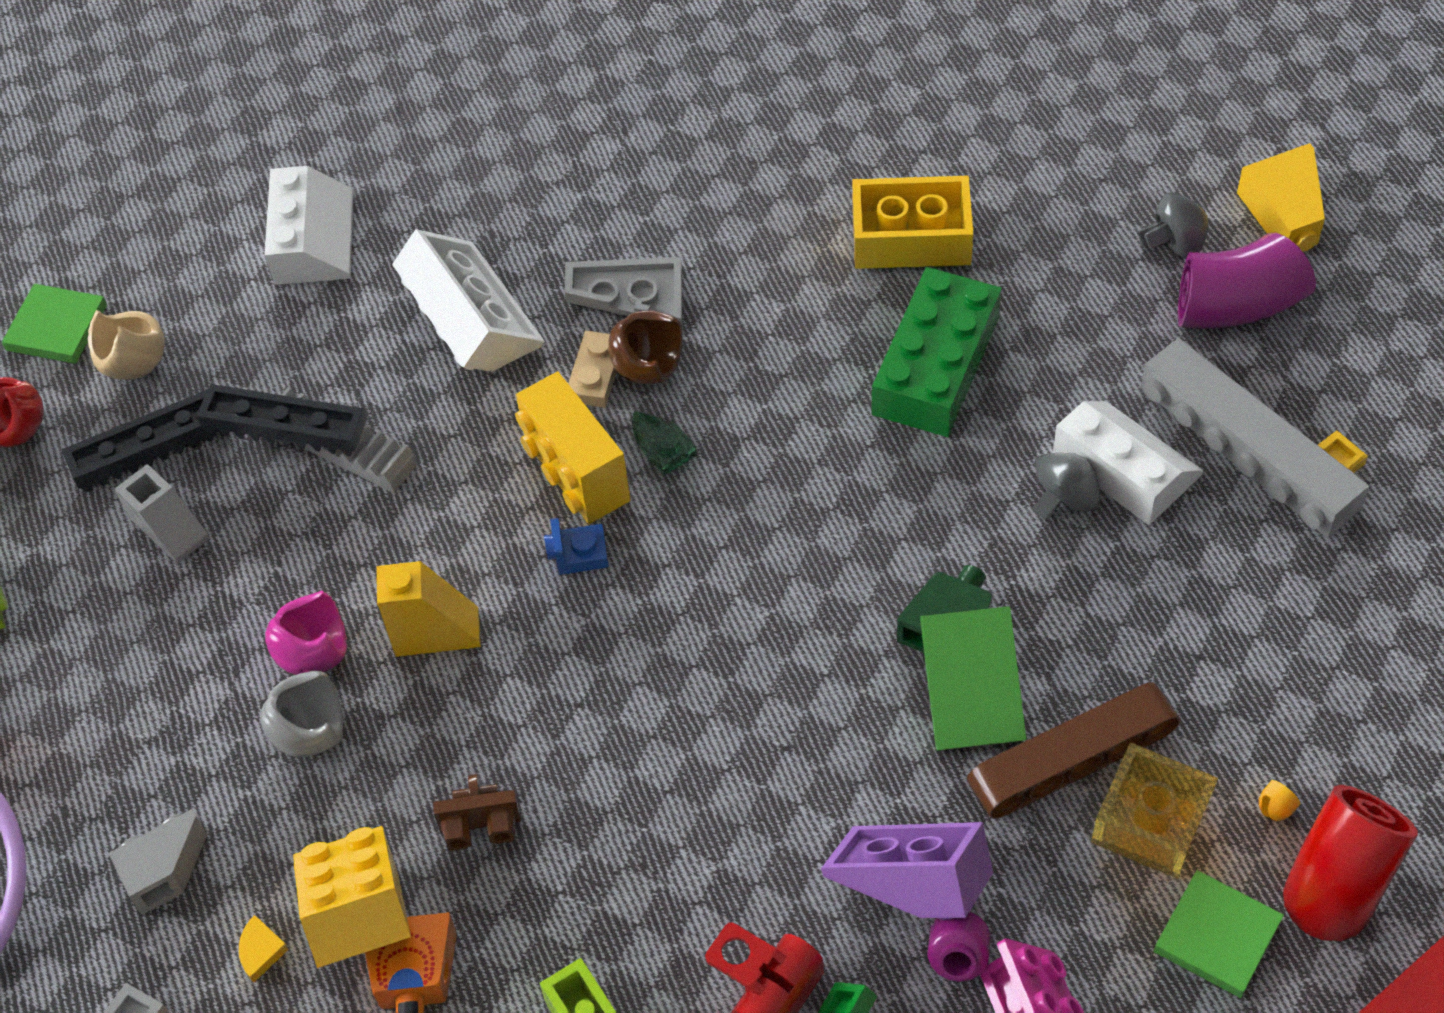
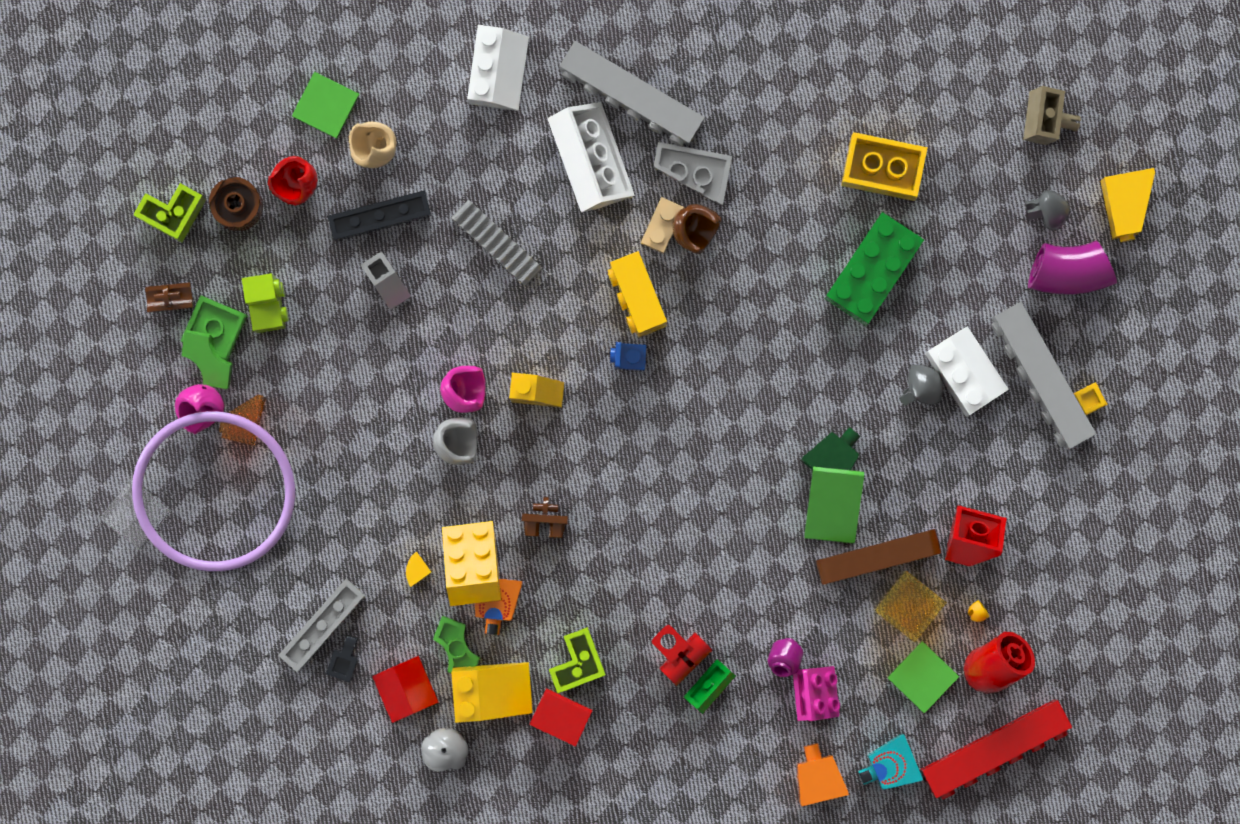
camera: 10 degrees right, 30 degrees up
light grey slope [108,809,207,915] -> none
black gear [196,384,367,457] -> none
clear green plate [632,411,697,476] -> none
medium lavender slope [821,822,993,920] -> none
none -> light grey brick [559,41,705,147]
none -> red slope [945,505,1007,567]
none -> dark tan brick [1023,86,1081,145]

